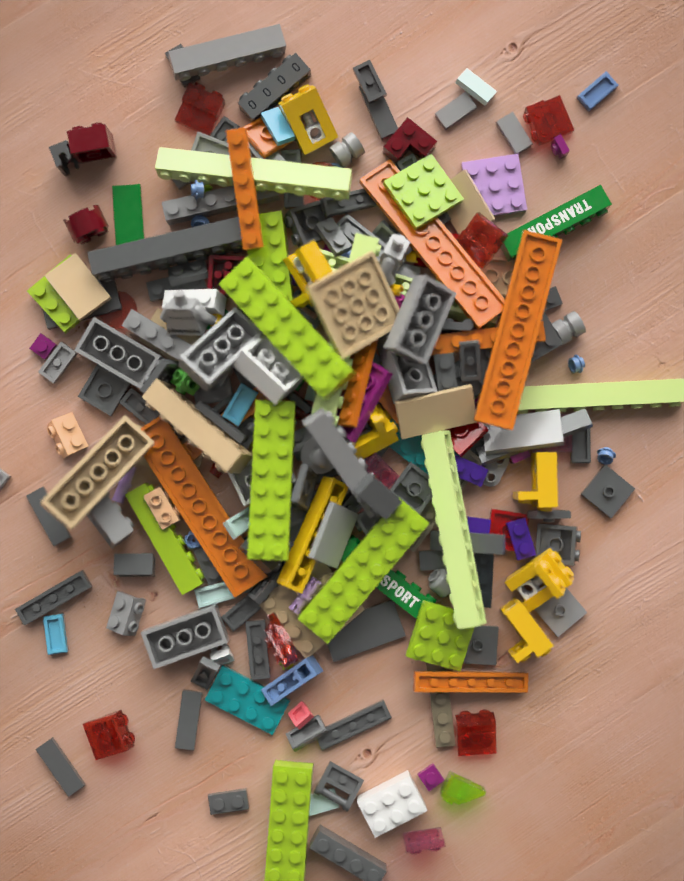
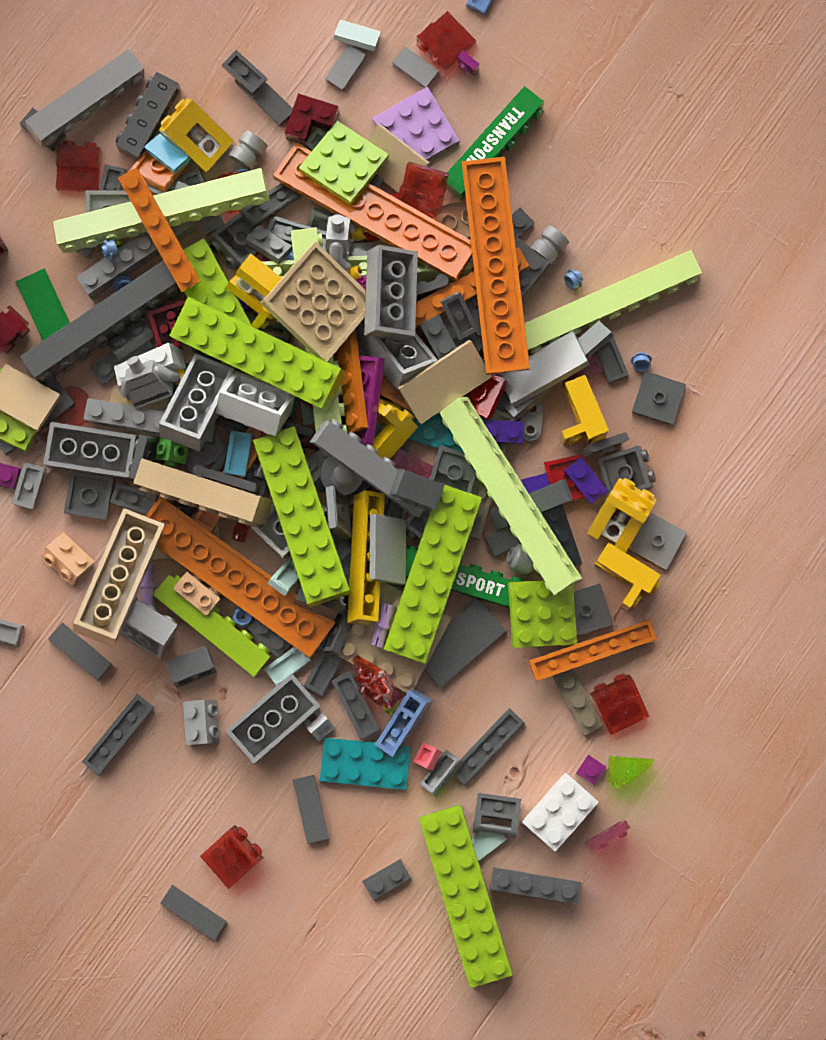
camera: 15 degrees left, 5 degrees down
medium azure tile [43,613,68,655] -> none
dark grey plate [191,656,220,690] -> none
magenta plate [509,450,531,464] -> none

